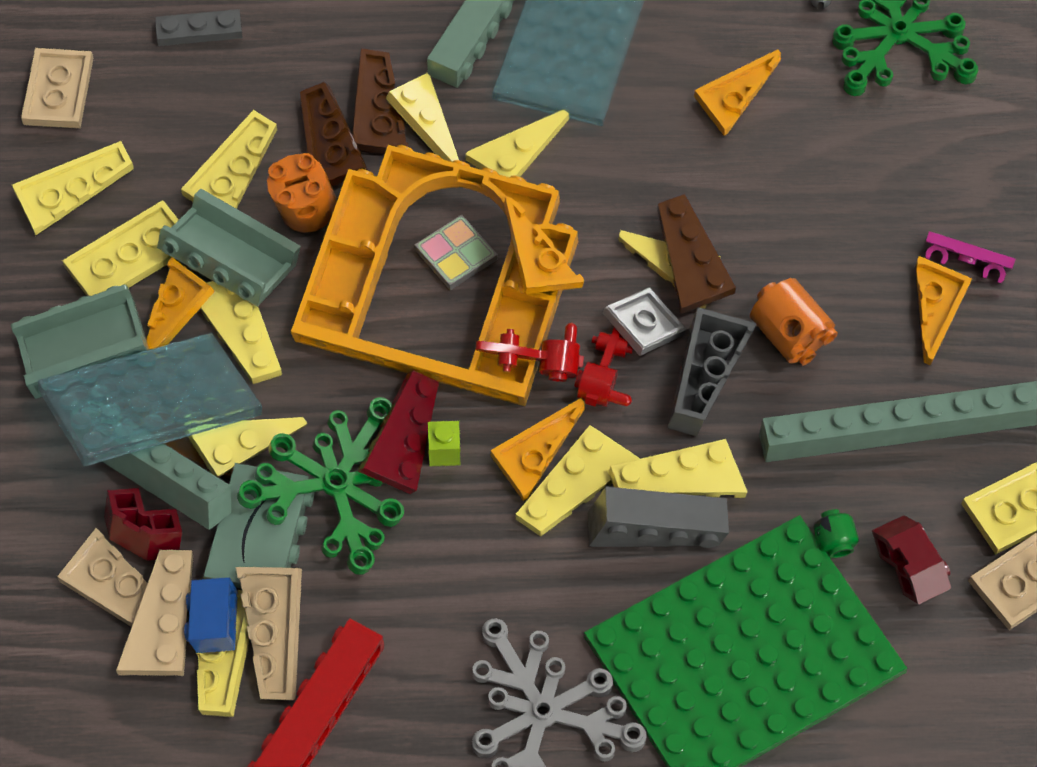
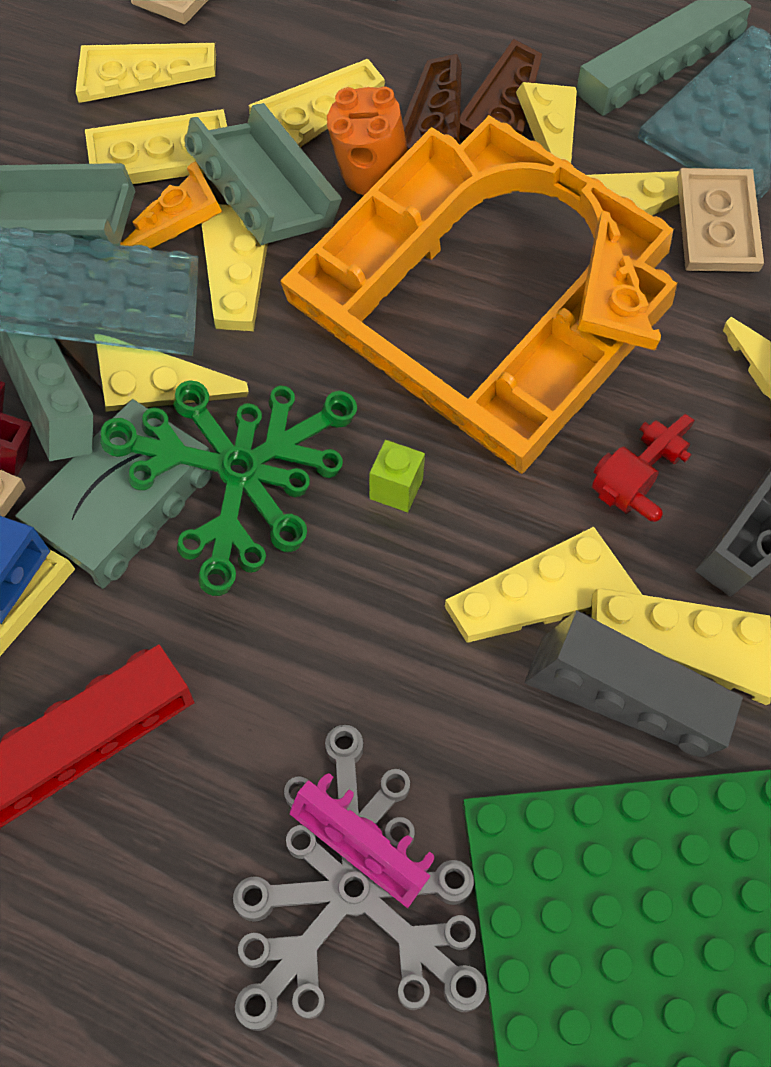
camera: 25 degrees right, 0 degrees up
tan wing [236,567,302,700] -> none
dark red wing [358,370,439,494] -> none
tile [415,215,498,290] -> none
red piece [475,323,584,382] -> none
light orange wing [491,398,585,501] -> none
light grey tile [602,287,687,356] -> none
none -> dark pink plate [289,774,434,908]
none -> tan plate [677,168,764,272]

